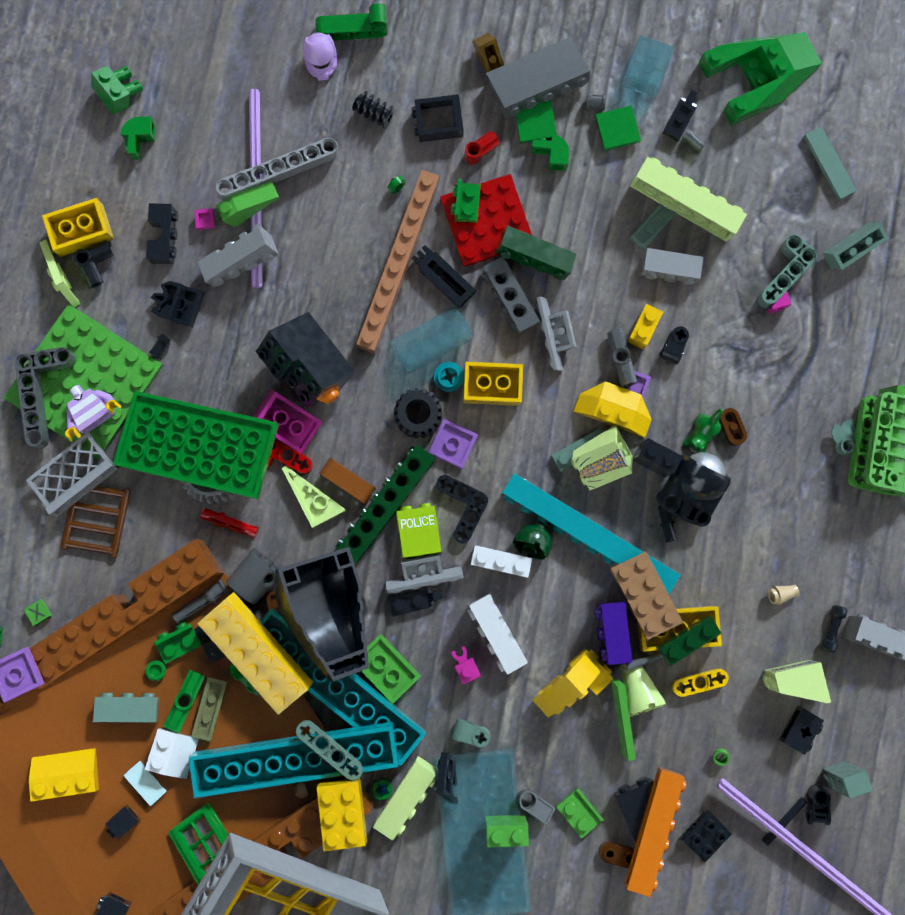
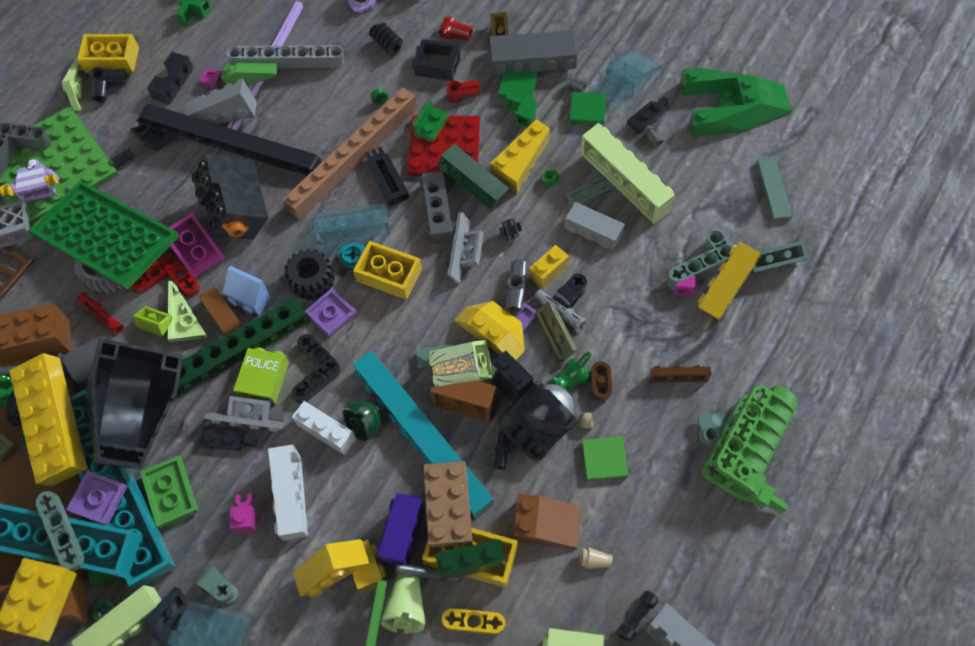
camera: 25 degrees right, 20 degrees down
none -> medium lavender plate [66,471,128,526]
none -> lime slope [132,306,173,337]
none -> black beam [138,104,322,176]
none -> light blue slope [223,266,271,316]
none -> dark orange slope [430,381,497,423]
none -> red piece [438,16,473,41]
none -> yellow wedge [490,119,550,194]
none -> black gear [498,218,522,240]
none -> dark orange slope [514,493,581,549]
none -> light grey pin [534,289,587,333]
none -> olive plate [536,301,578,361]
none -> green tile [541,169,560,186]
none -> tan hinge [578,413,593,429]
none -> bright green tile [582,436,629,481]
none -> reddish brown plate [648,365,712,383]
none -> yellow brick [697,241,761,321]

